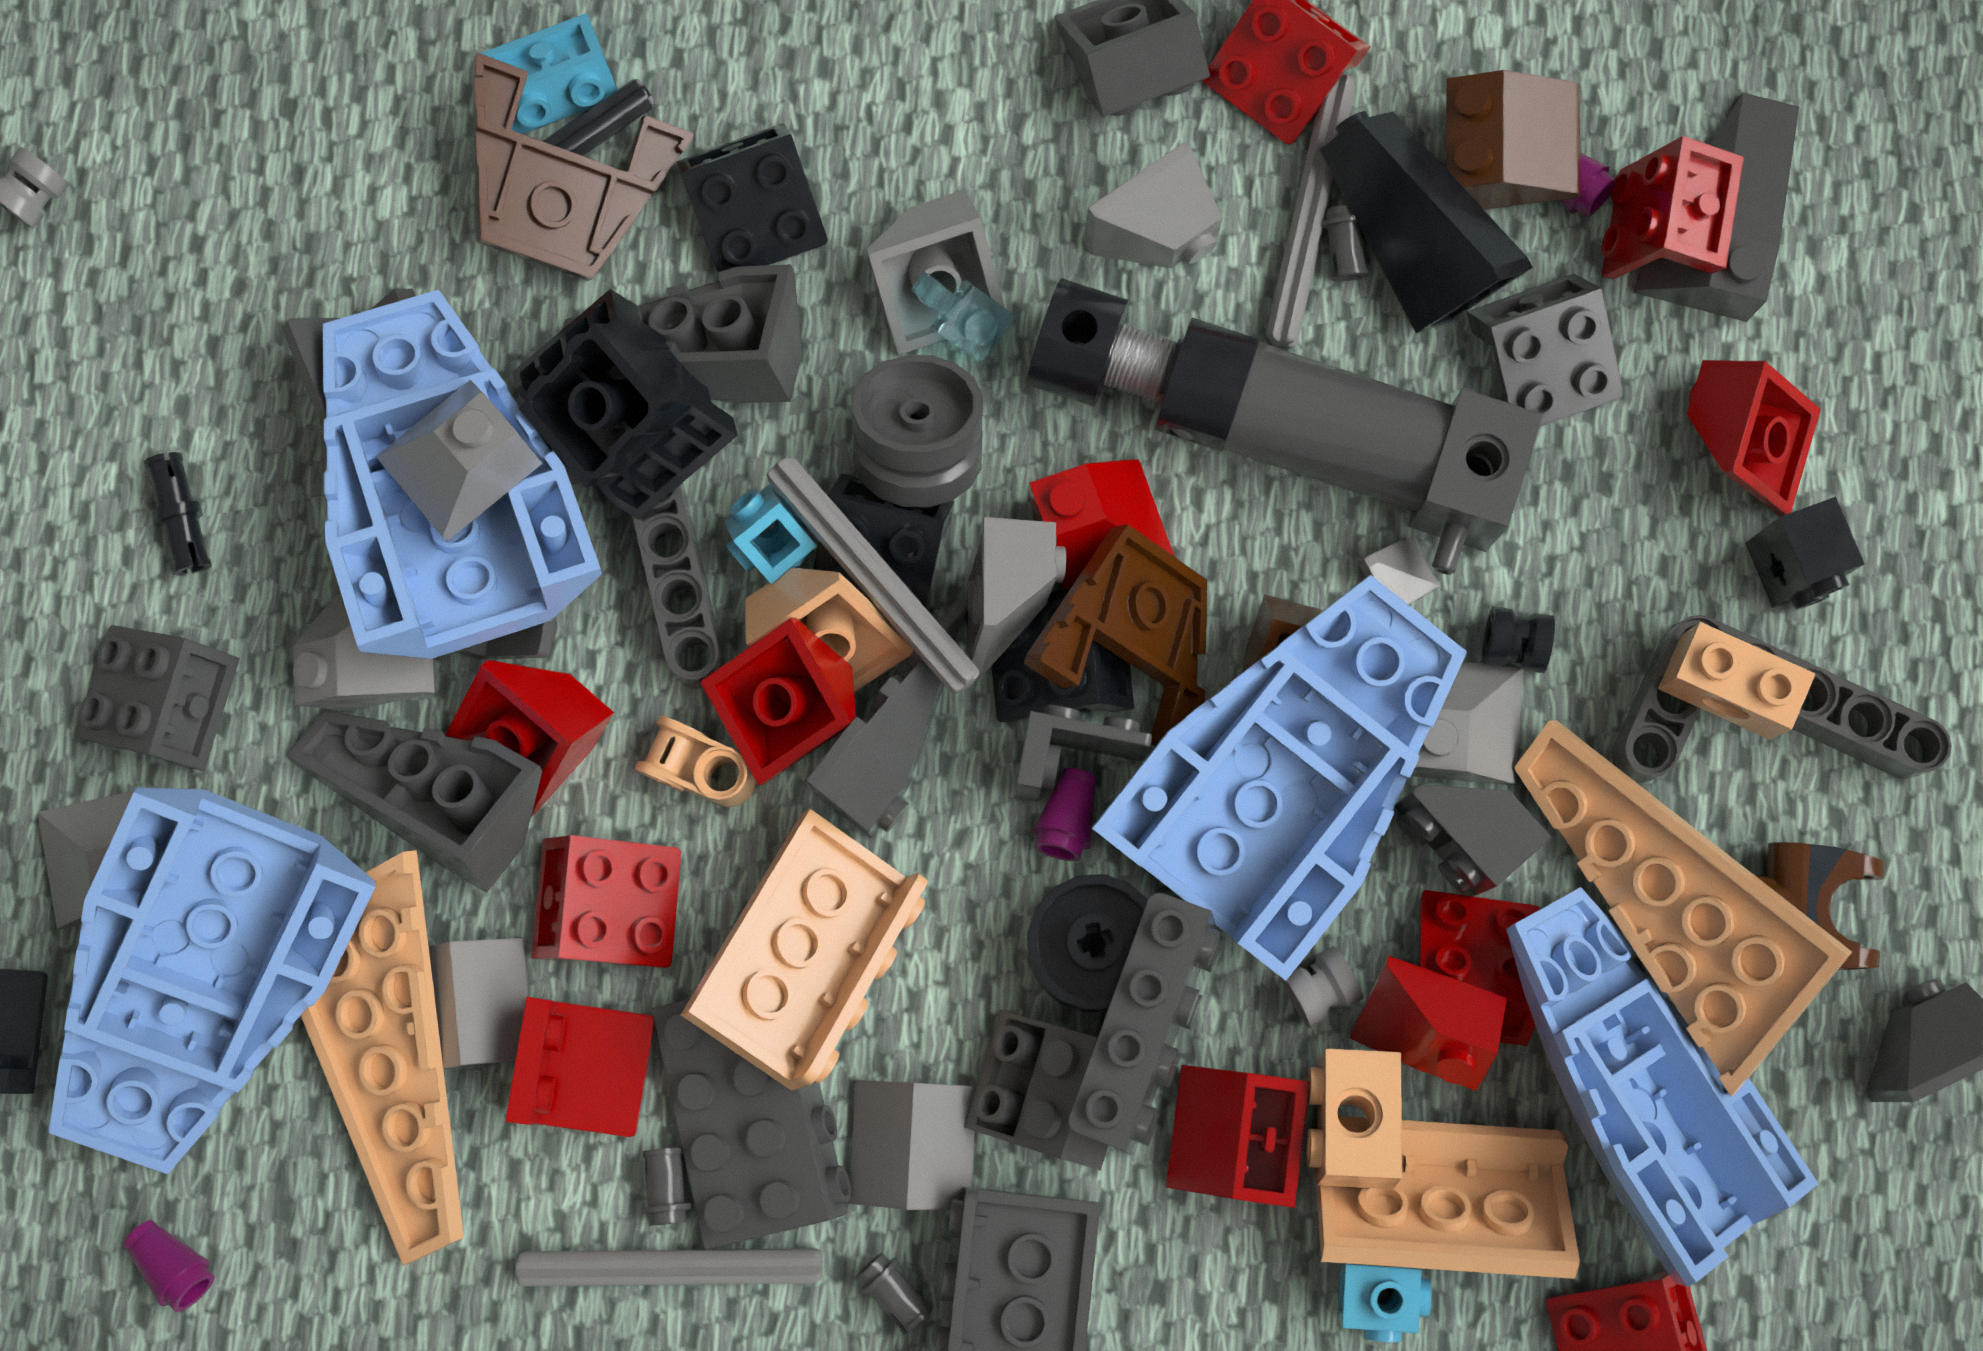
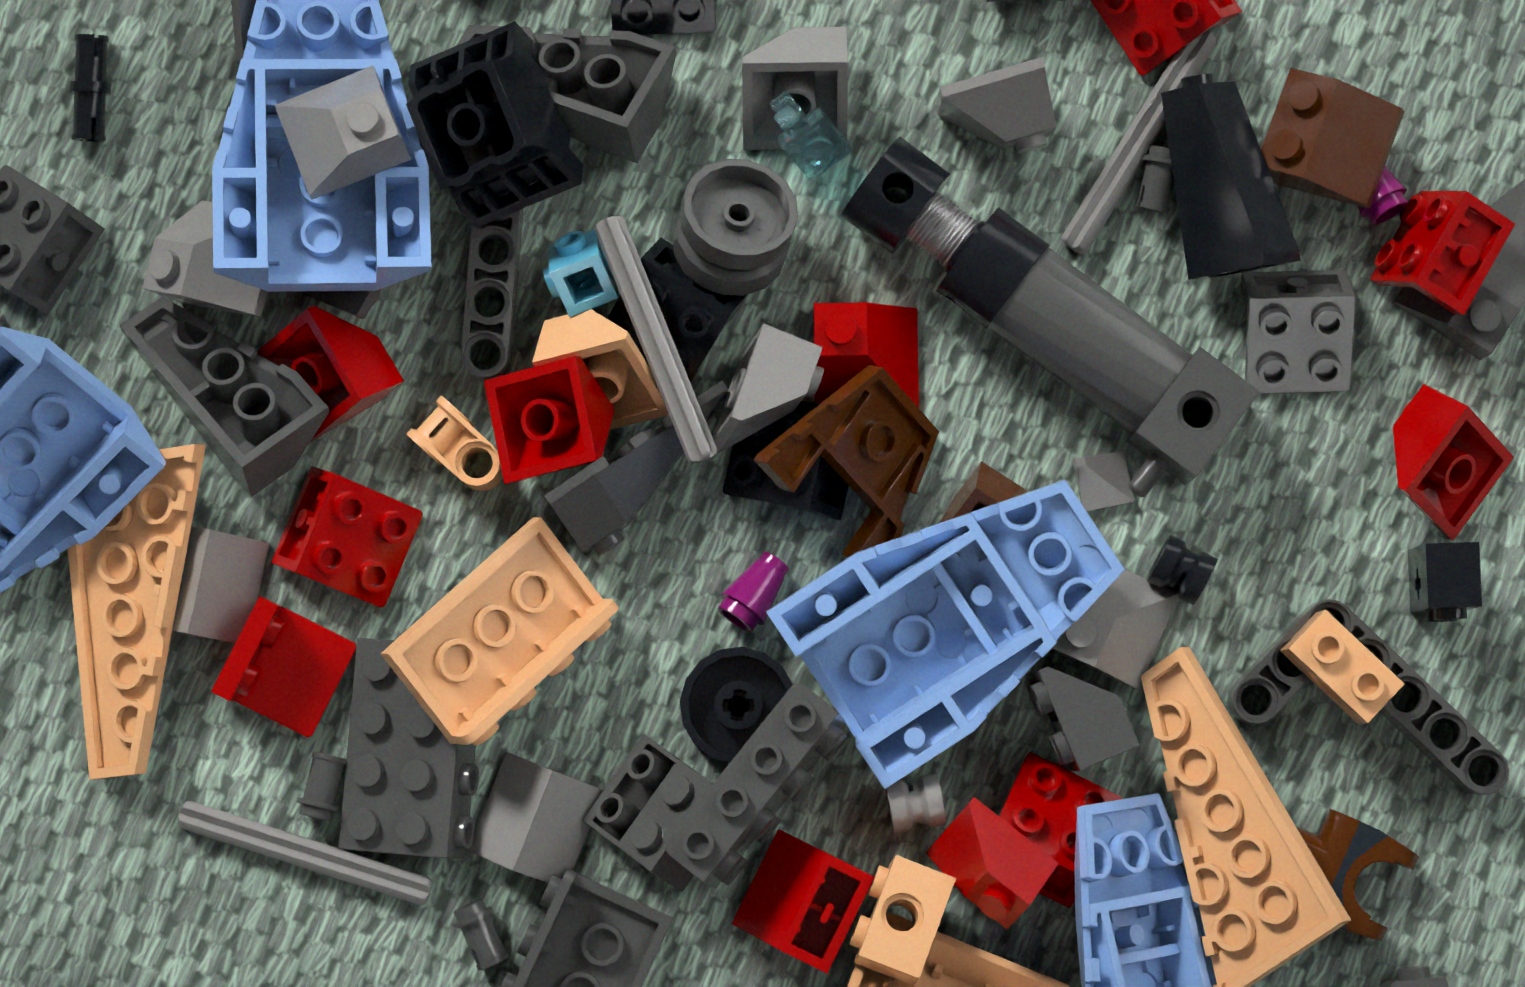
camera: 15 degrees right, 5 degrees up
dark grey bracket [1015,705,1152,802] -> none

